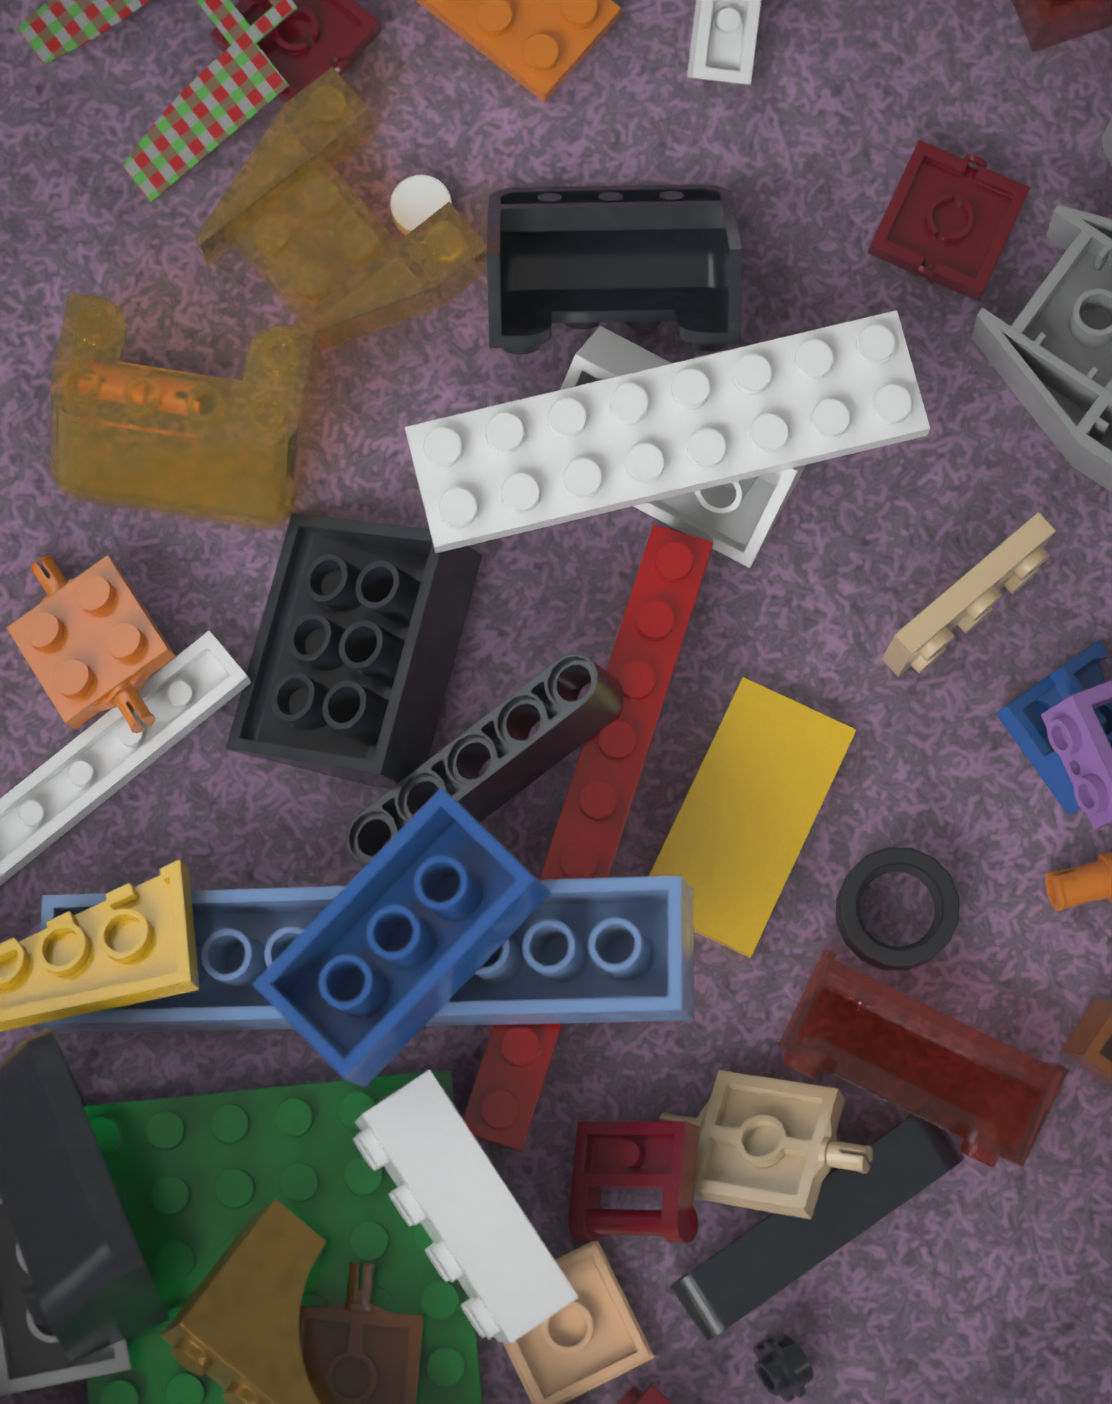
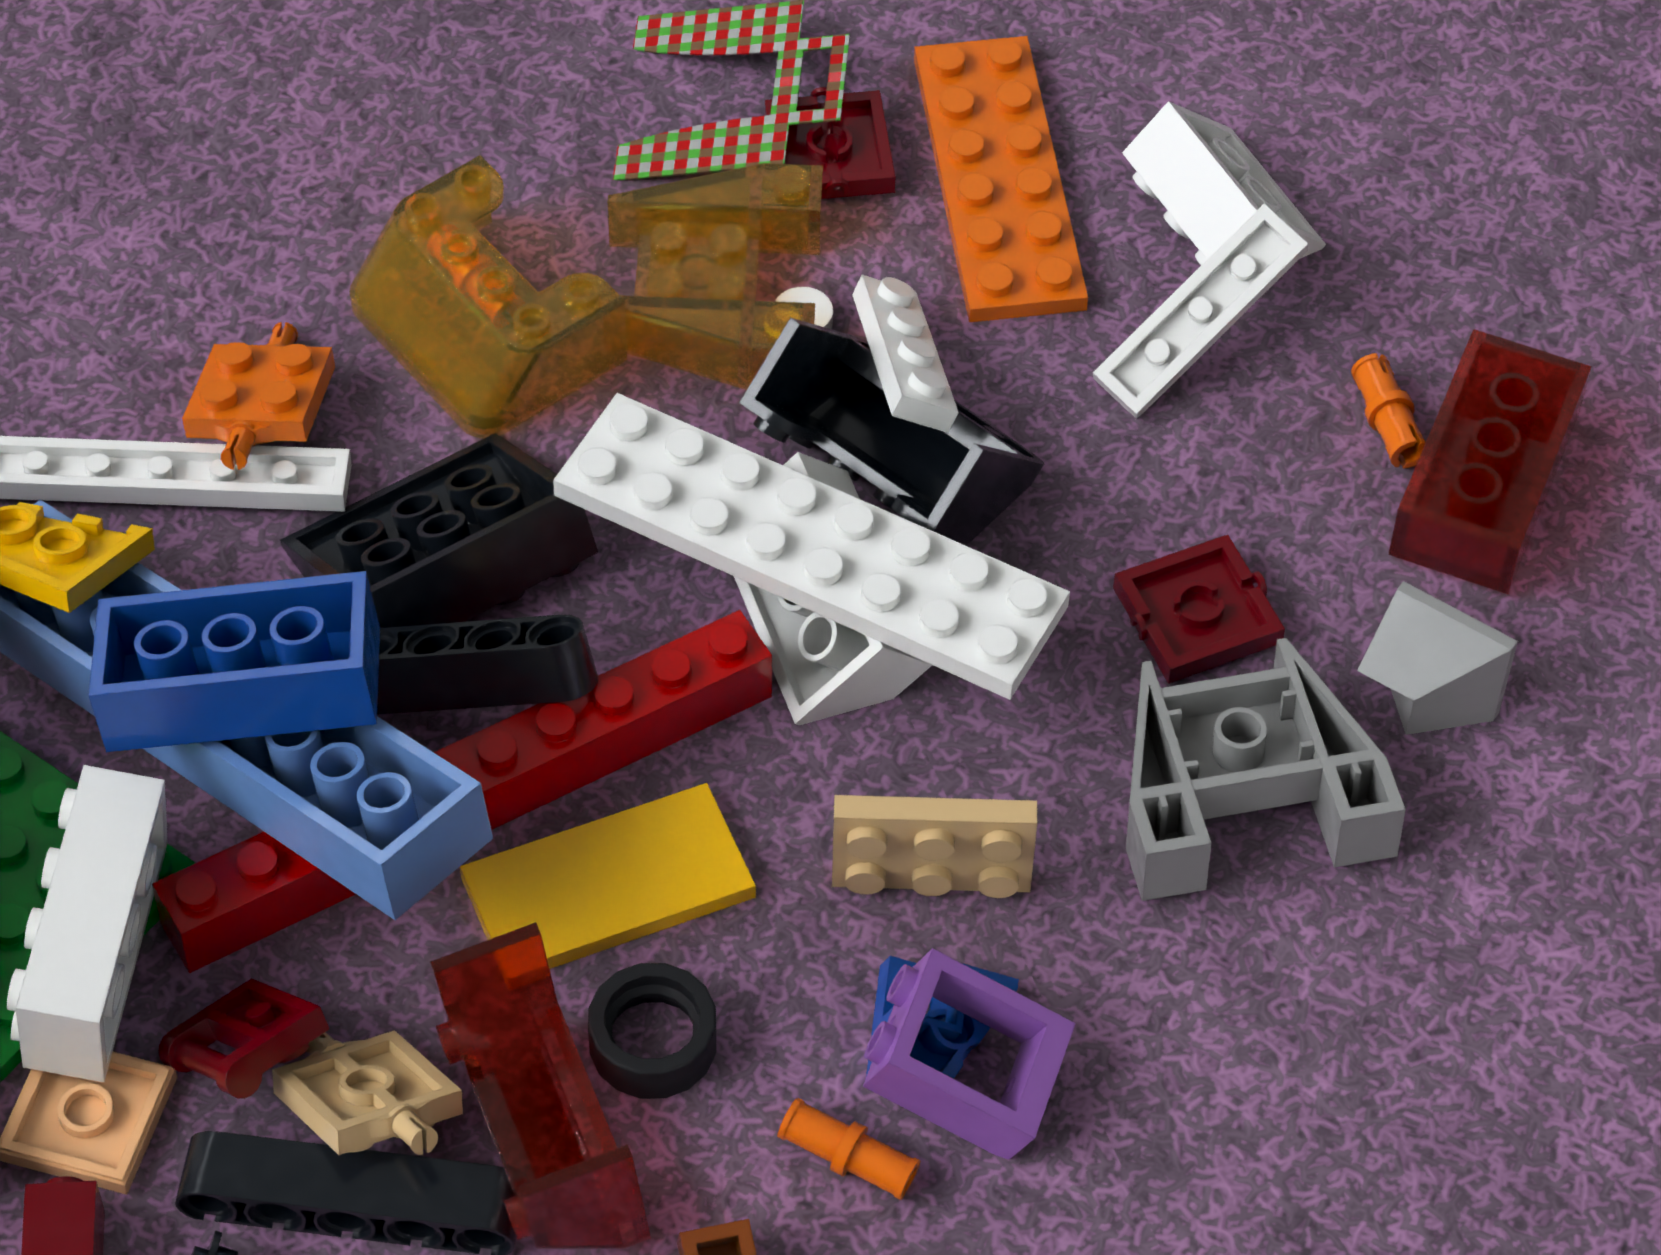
camera: 40 degrees right, 25 degrees down
none -> white plate [852,275,959,433]

